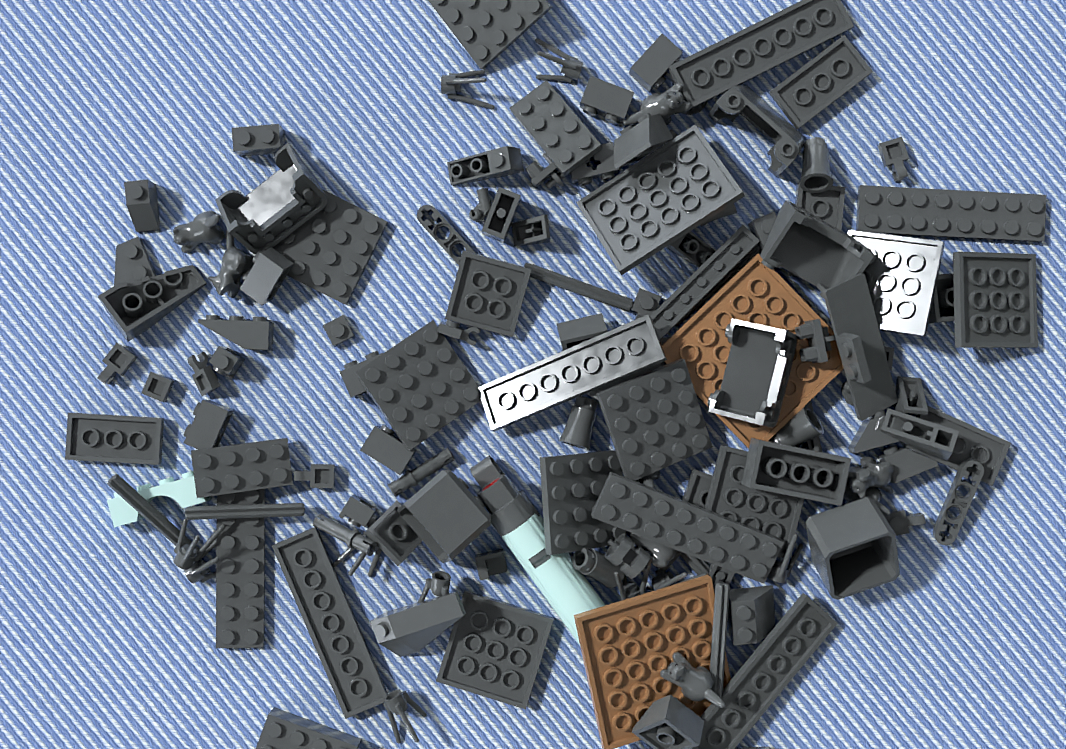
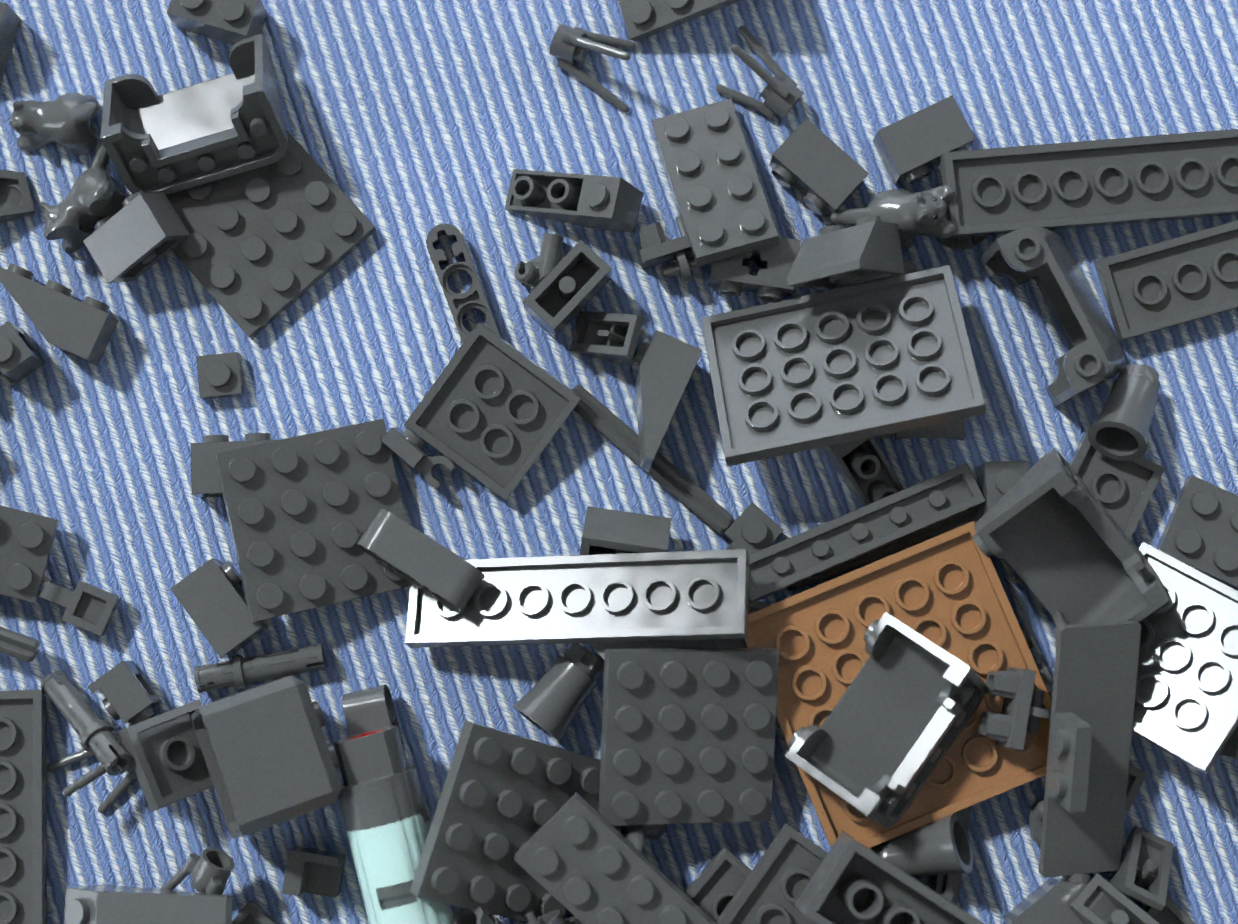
camera: 20 degrees right, 5 degrees down
none -> dark grey beam [356,508,485,612]
none -> dark grey slope [633,330,702,473]

